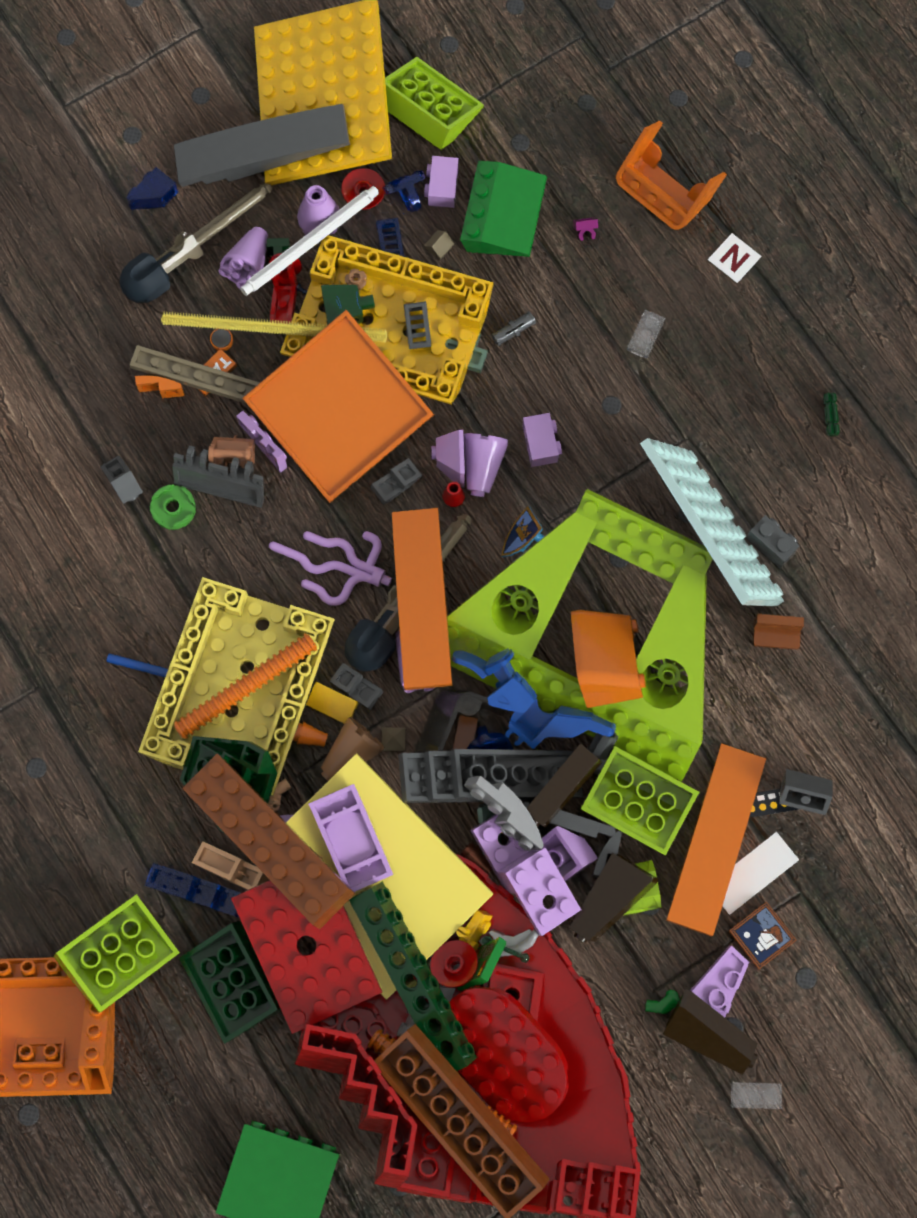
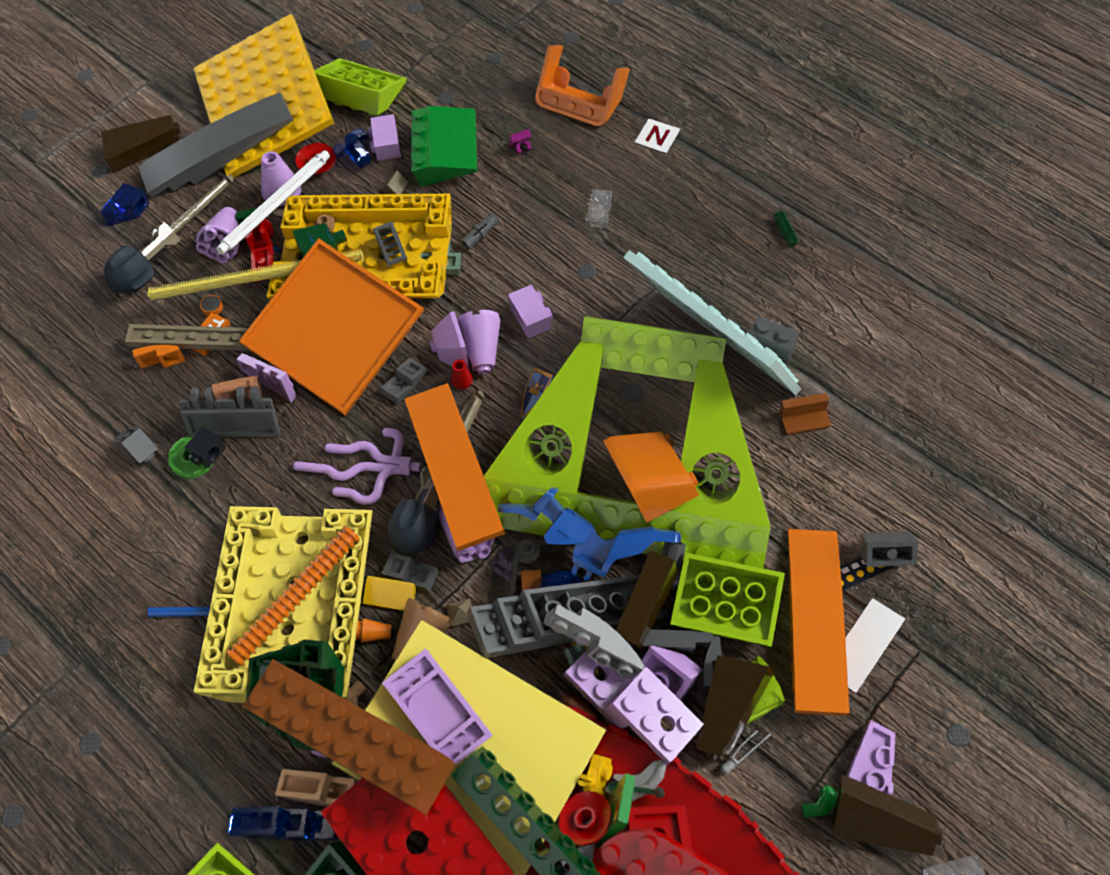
camera: 10 degrees left, 15 degrees down
clear blue slope [376,218,404,257] -> none
tile [728,902,797,970] -> none
none -> dark brown slope [101,115,181,173]
none -> black brick [185,426,226,469]
none -> piece [720,731,771,775]

